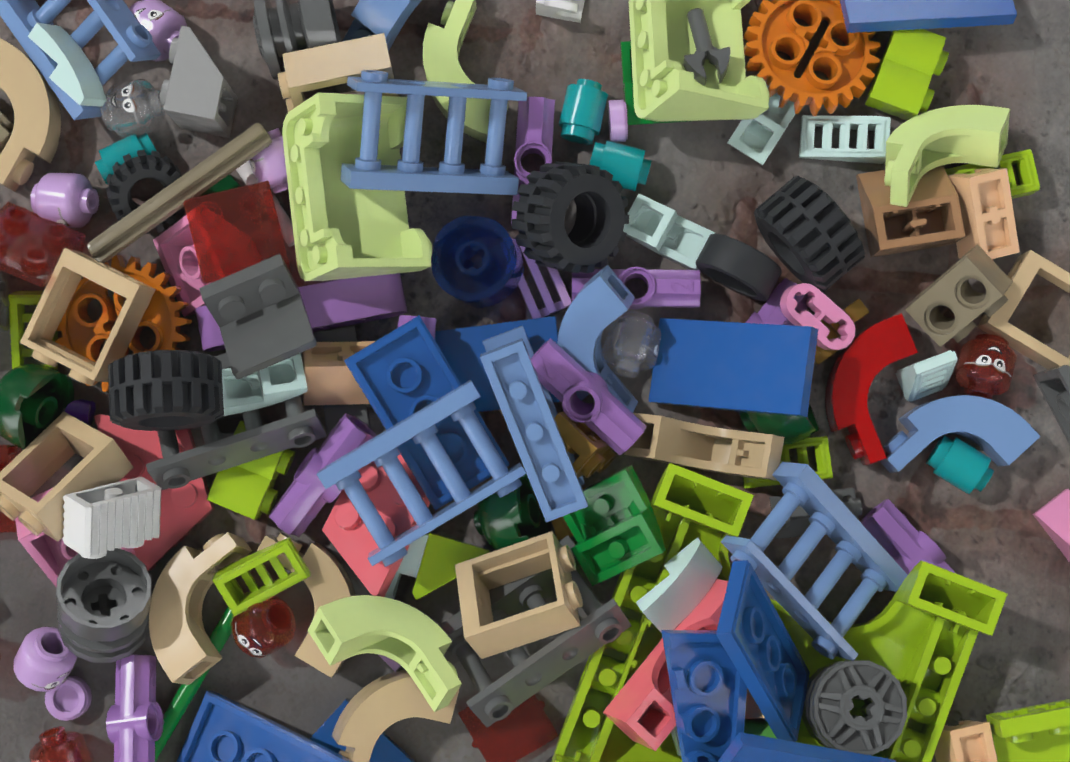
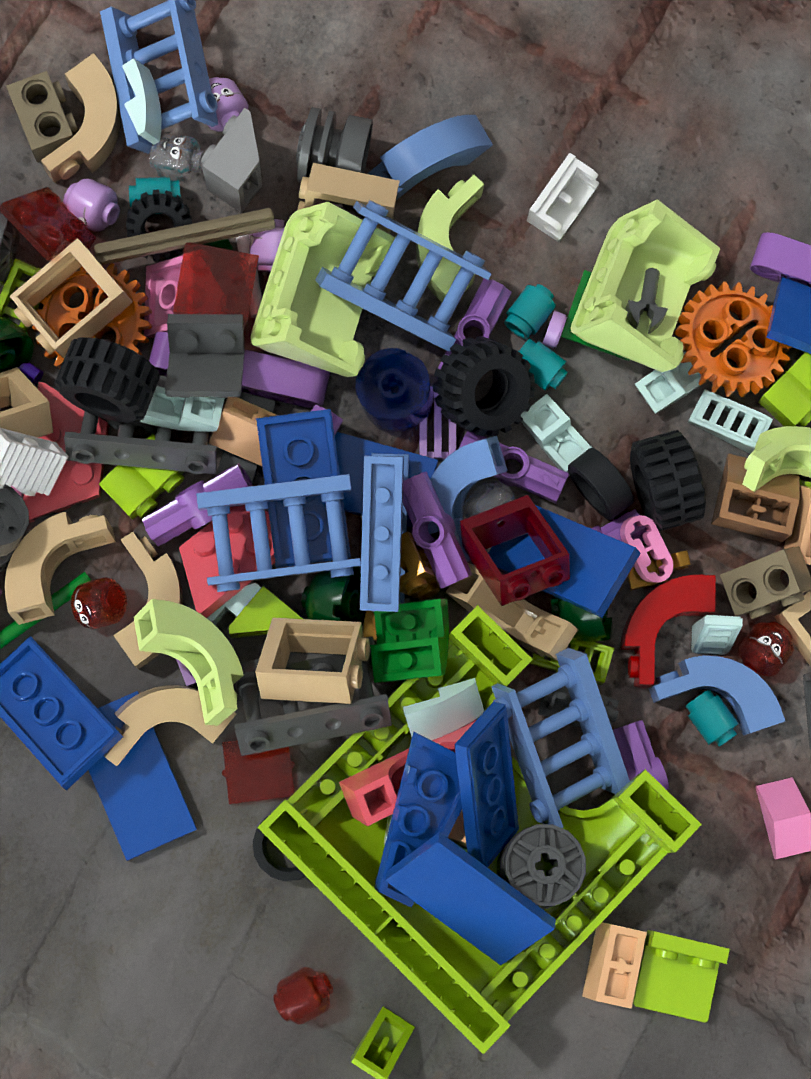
camera: 15 degrees right, 5 degrees down
lime slope [212,537,311,617] -> none
none -> dark red window [460,495,570,606]

